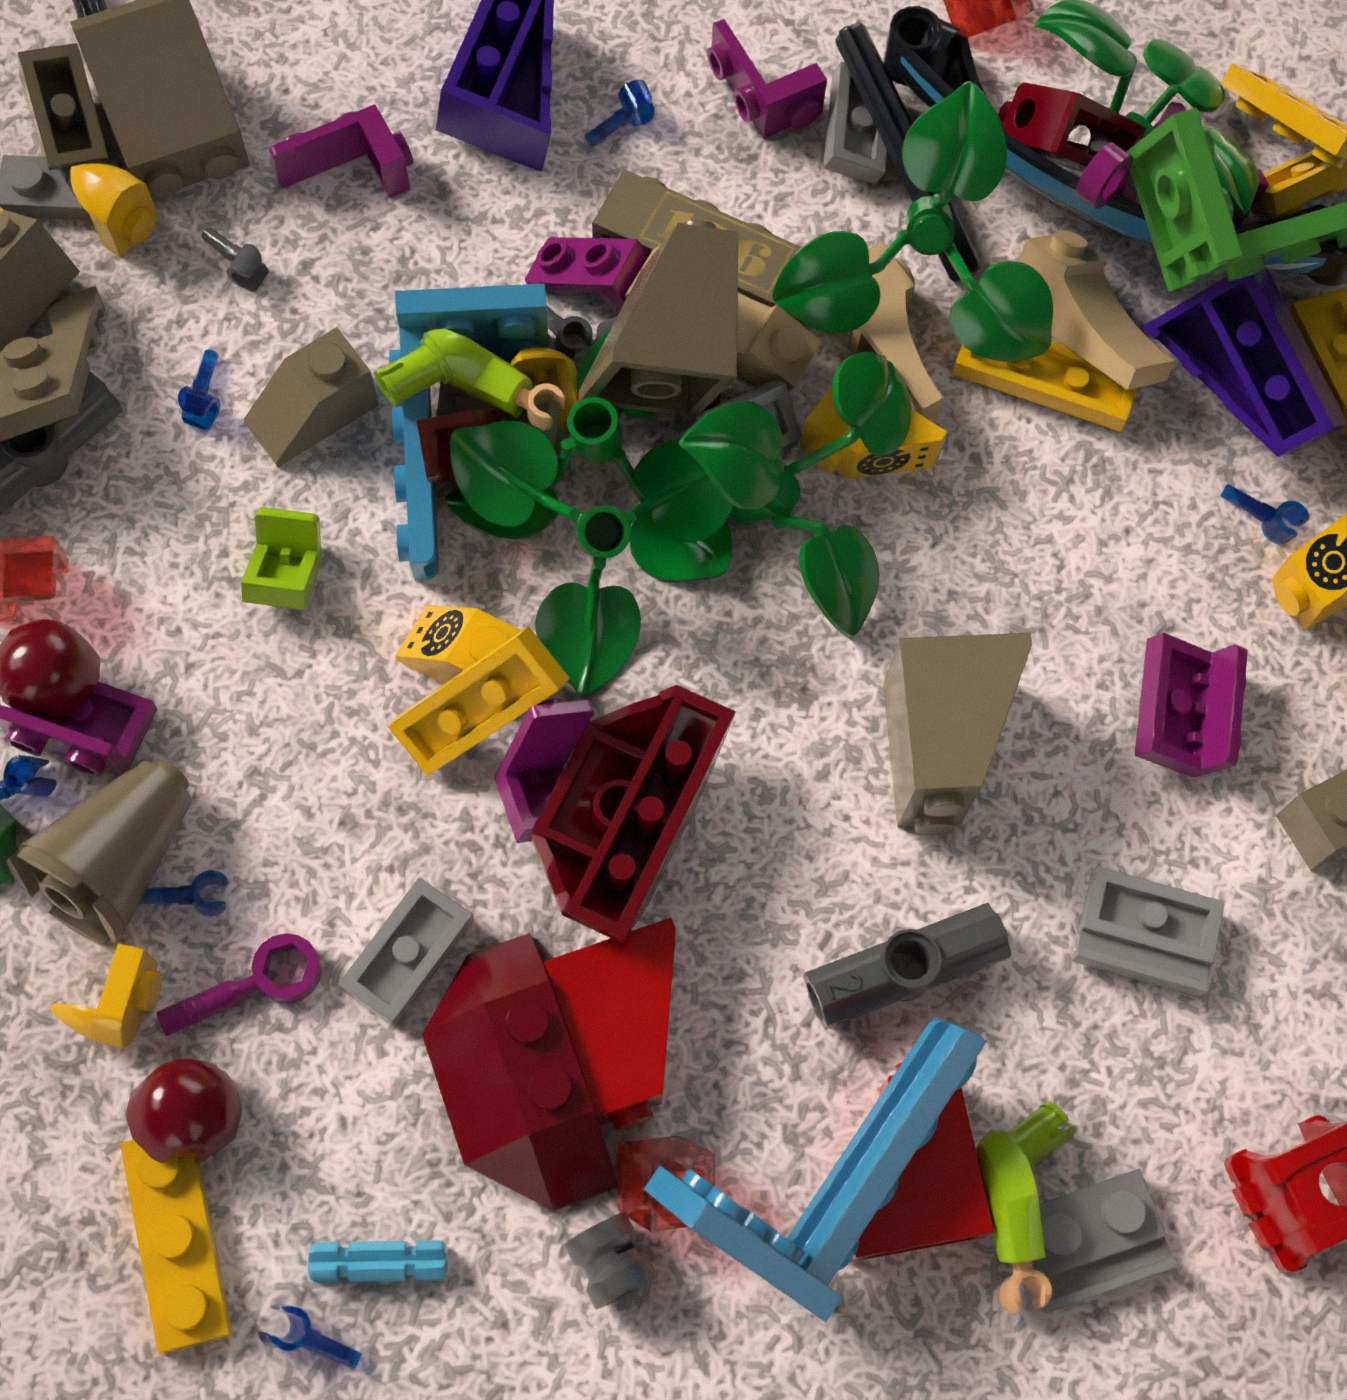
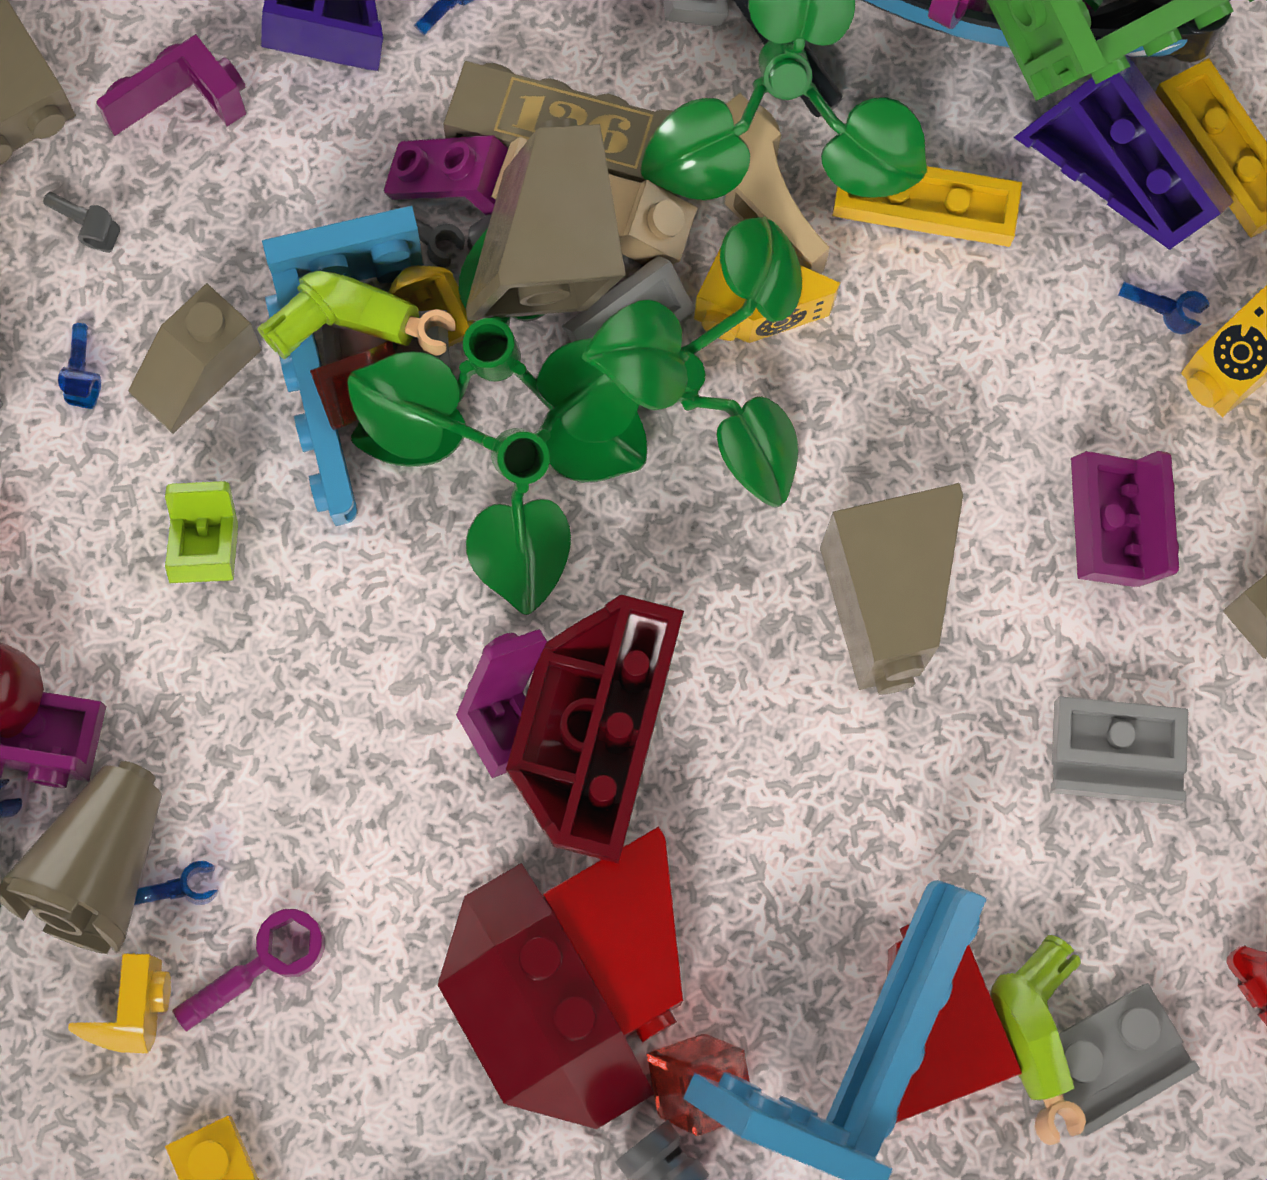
camera: 10 degrees left, 5 degrees up
dark red hair [125,1058,242,1164] -> none
light grey plate [338,877,474,1028] -> none
yellow plate [387,626,570,776] -> none
yellow slope [395,605,521,684] -> none
dark grey piece [803,902,1012,1030] -> none
tan slope [1018,230,1175,390] -> none

